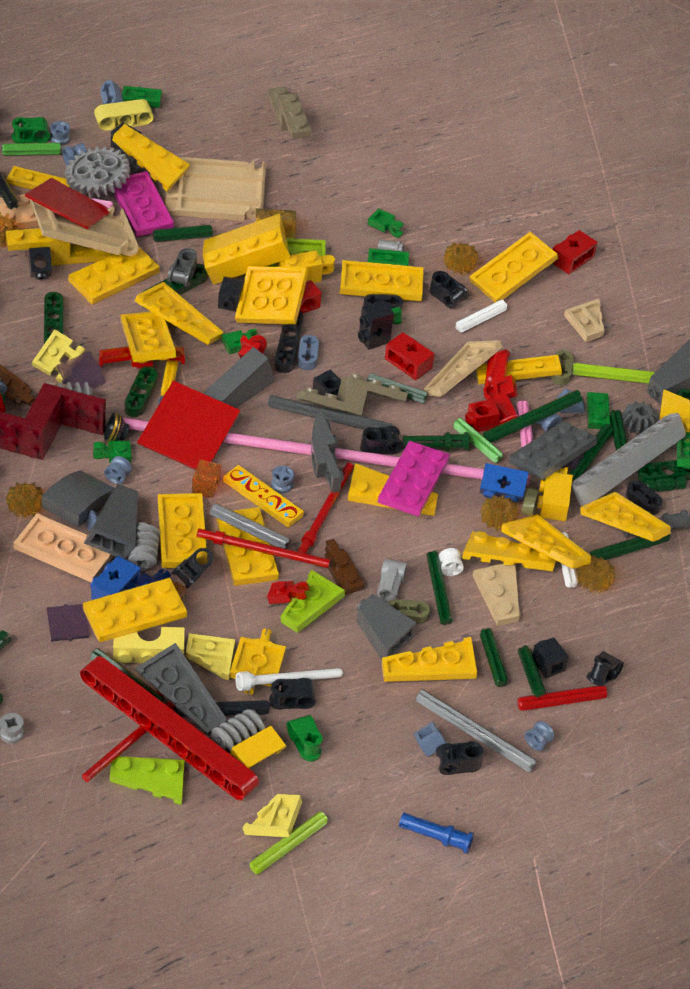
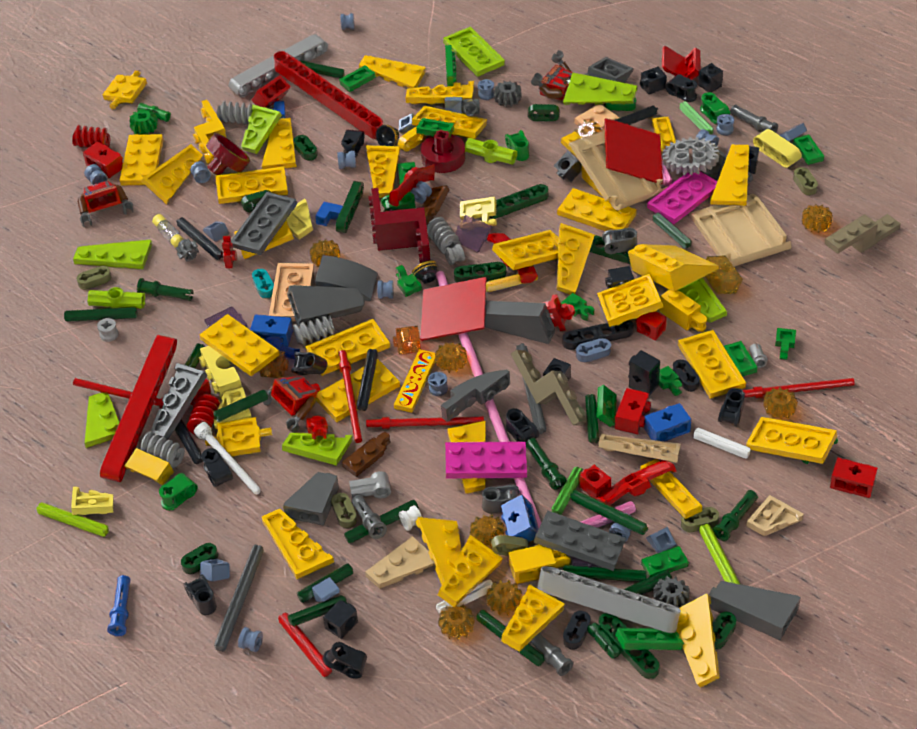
camera: 75 degrees right, 0 degrees up
none -> dark green beam [181,543,218,574]
none -> red piece [187,393,220,435]
none -> dark green axle [213,389,268,422]
none -> teal beam [252,269,274,298]
none -> torso [263,376,321,433]
none -> sand blue slope [312,577,340,602]
none -> dark grey pin [352,495,387,539]
none -> clear yellow gear [435,341,467,373]
none -> light grey wheel [444,244,465,265]
none -> dark grey piece [482,485,519,514]
none -> clear yellow gear [486,579,522,616]
none -> green plate [597,384,617,427]
none -> blue brick [644,403,691,442]
none -> dark green pin [713,490,758,541]
none -> dark grey pin [730,104,778,133]
none -> red bar [742,378,855,399]
none -> olive beam [793,167,818,195]
none -> clear yellow gear [801,203,833,233]

